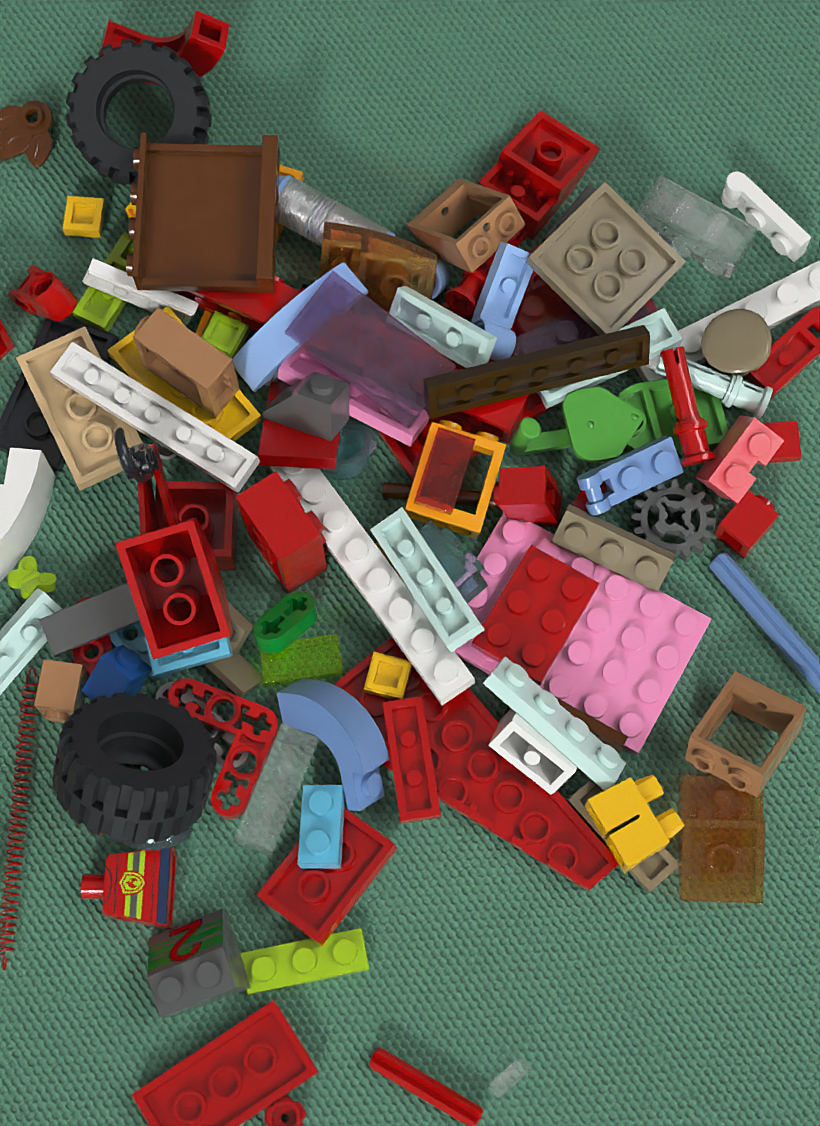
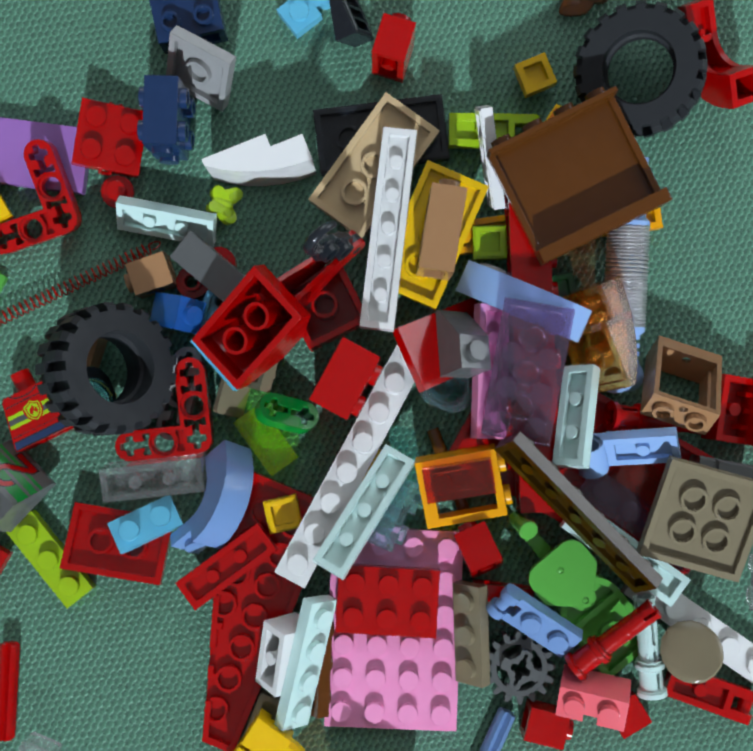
camera: 60 degrees right, 15 degrees up
red piece [8,265,78,322] -> none

